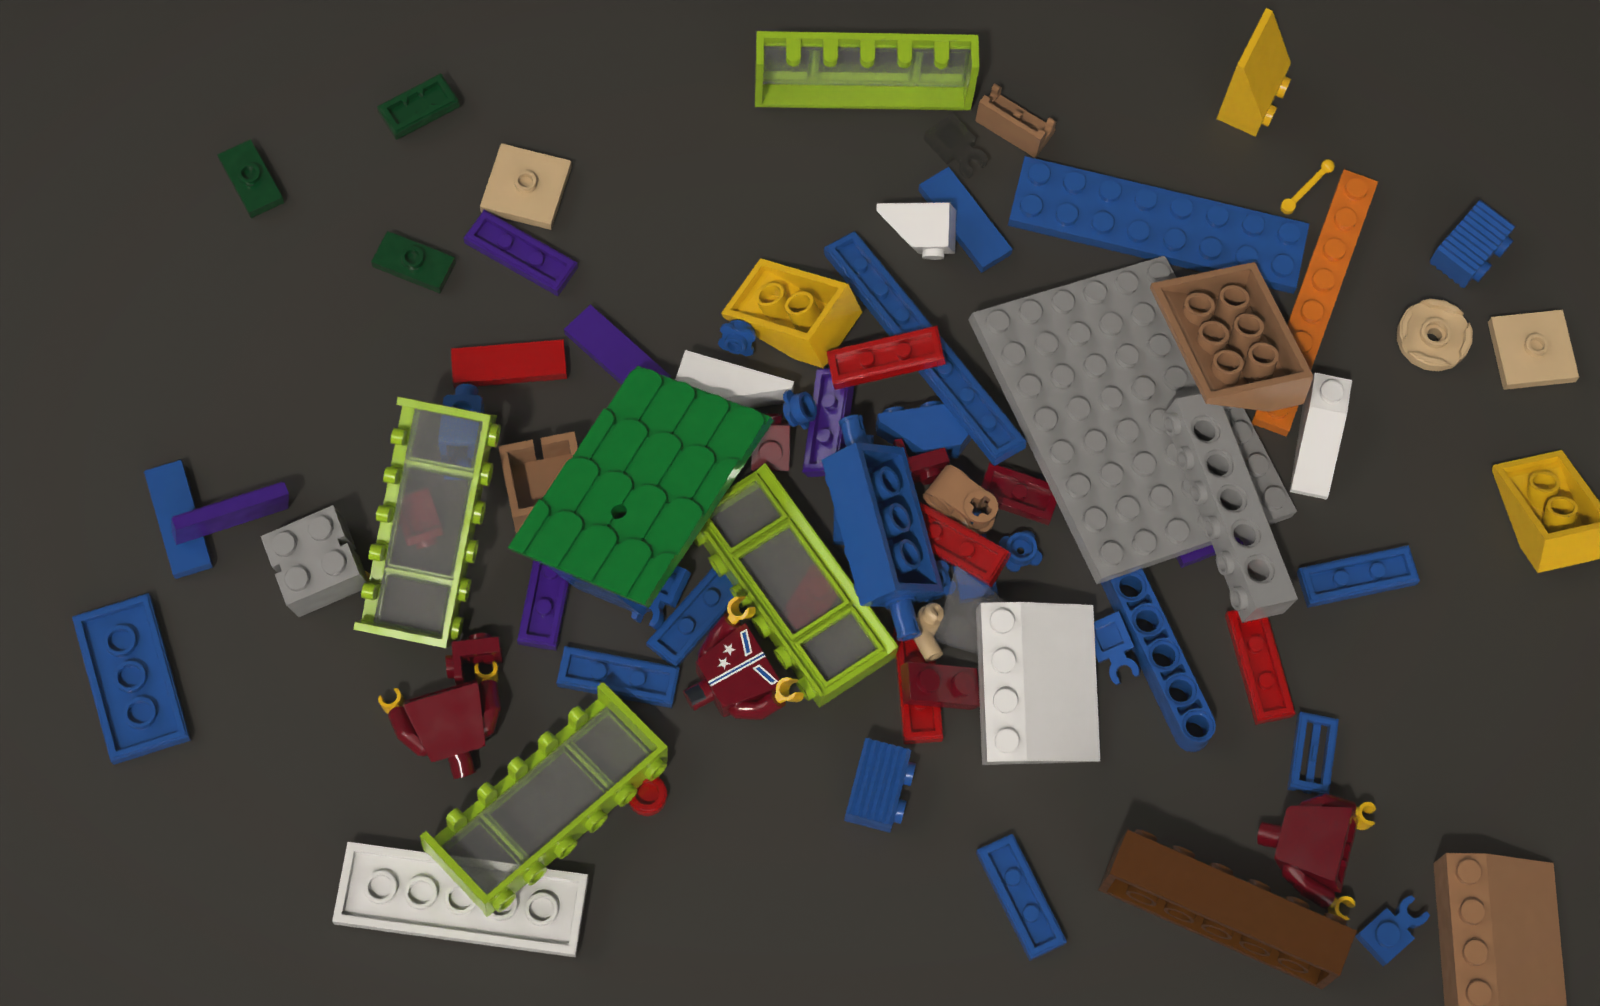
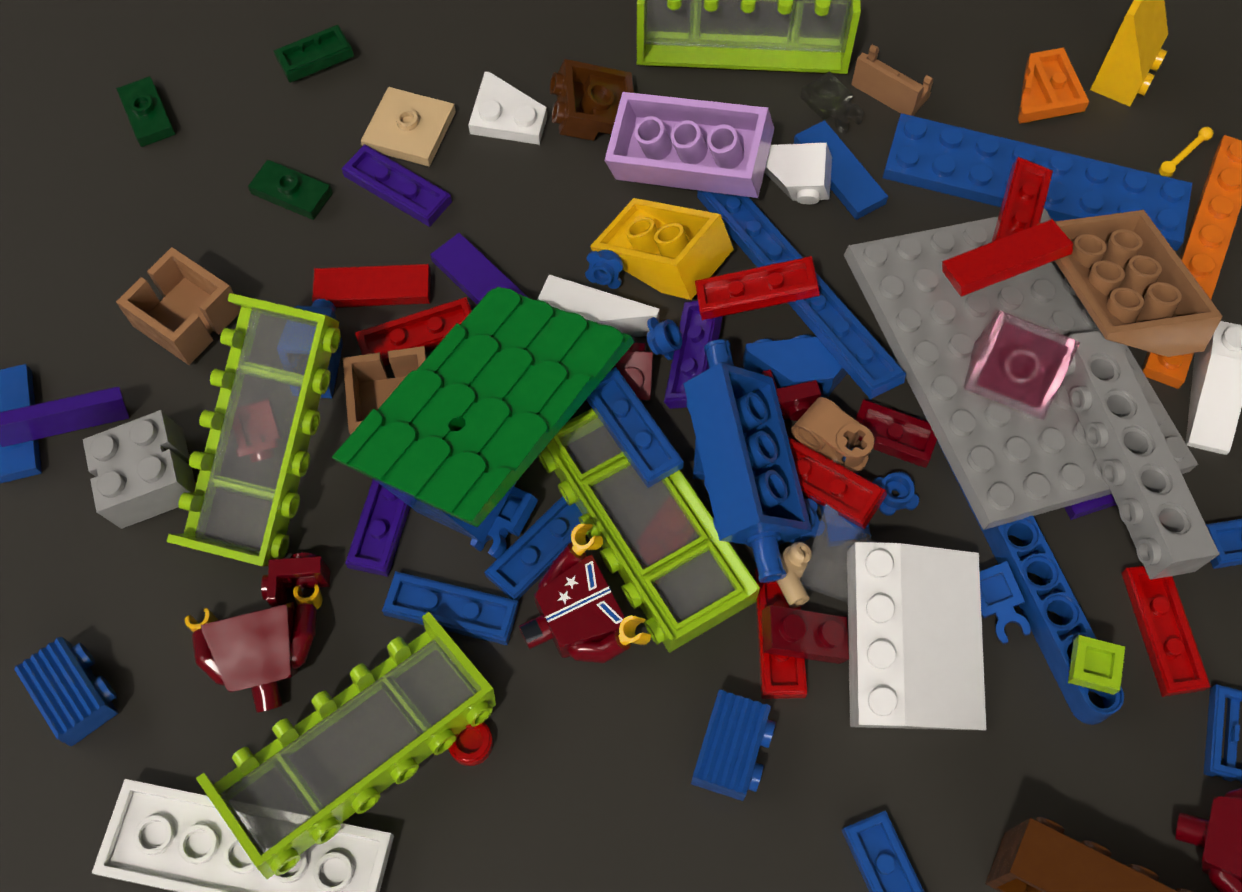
camera: 10 degrees right, 5 degrees down
none -> blue brick [14,637,118,747]
none -> medium nougat piece [116,247,241,365]
none -> red tile [355,297,472,366]
none -> white wing [468,72,547,145]
none -> reddish brown plate [550,59,634,141]
none -> blue tile [586,367,684,488]
none -> lavender brick [604,92,774,198]
none -> red tile [942,219,1073,297]
none -> clear pink slope [964,310,1081,420]
none -> red tile [992,157,1053,242]
none -> orange wing [1018,47,1089,124]
none -> lime plate [1068,635,1125,695]

